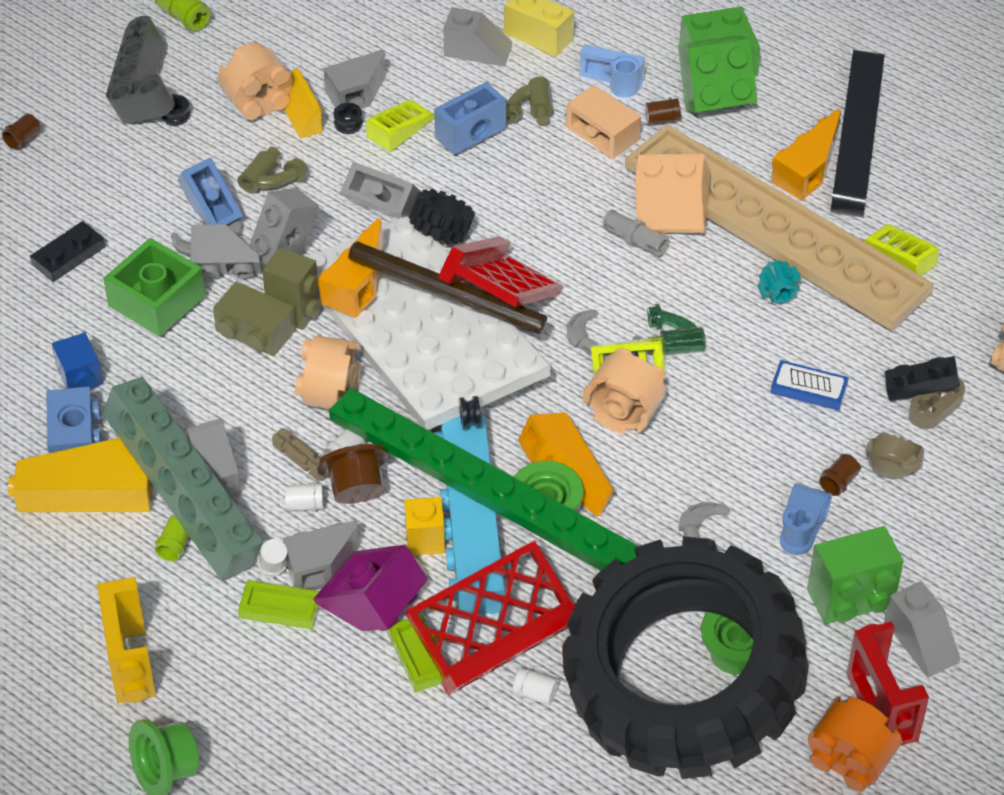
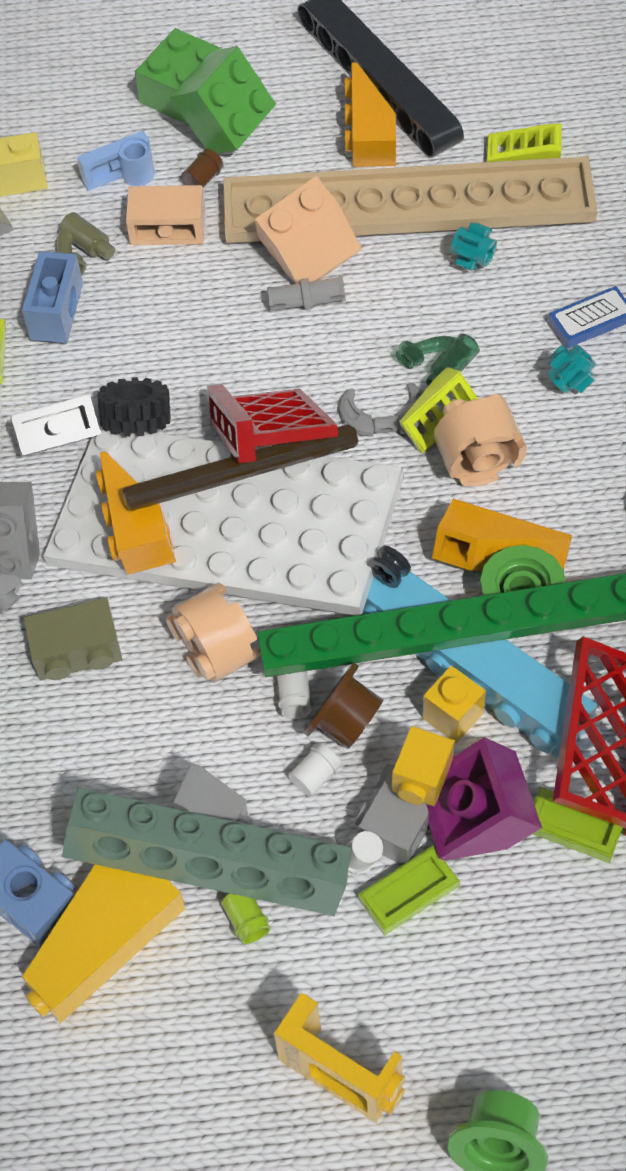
camera: 40 degrees left, 10 degrees up
olive brick [262,247,322,330] -> none
dark tan axle [272,428,326,481] -> none
none -> yellow brick [392,725,455,807]
none -> teal gear [547,344,596,393]

